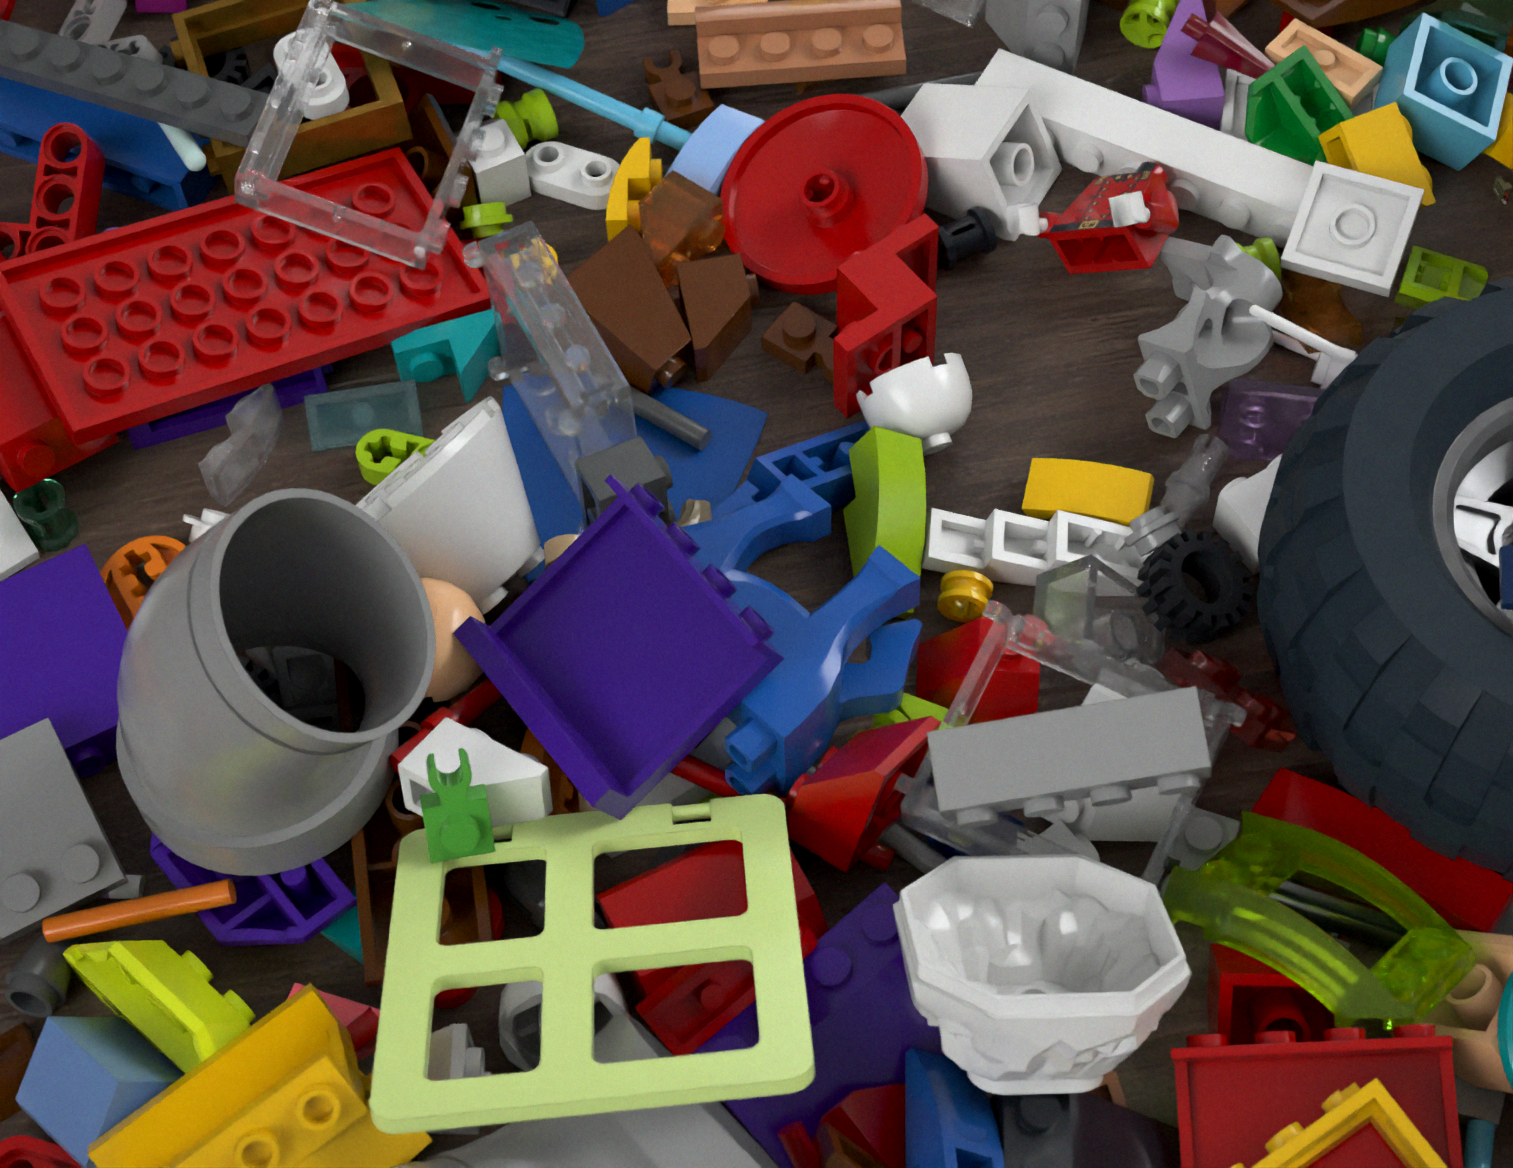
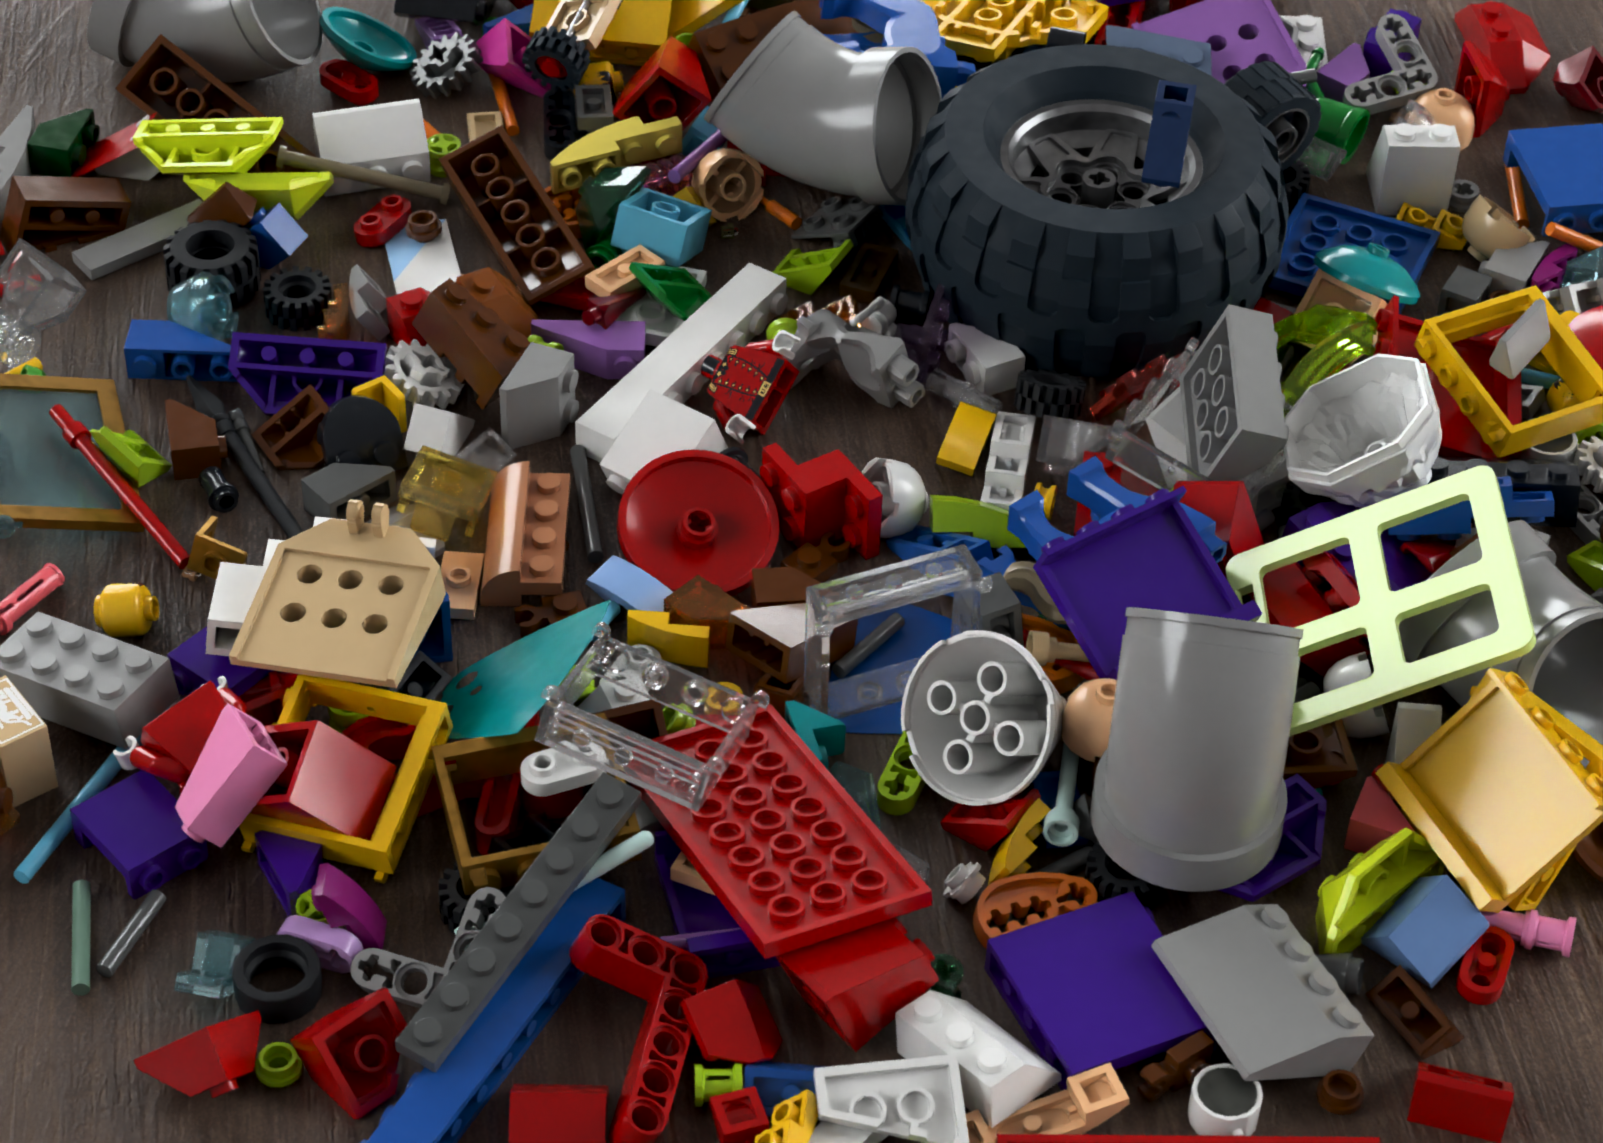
camera: 90 degrees left, 15 degrees down
orange bar [42,878,236,943] -> none
light grey plate [1124,506,1182,557] -> none
white plate [1281,161,1424,297] -> none
yellow slope [1318,102,1436,211] -> none

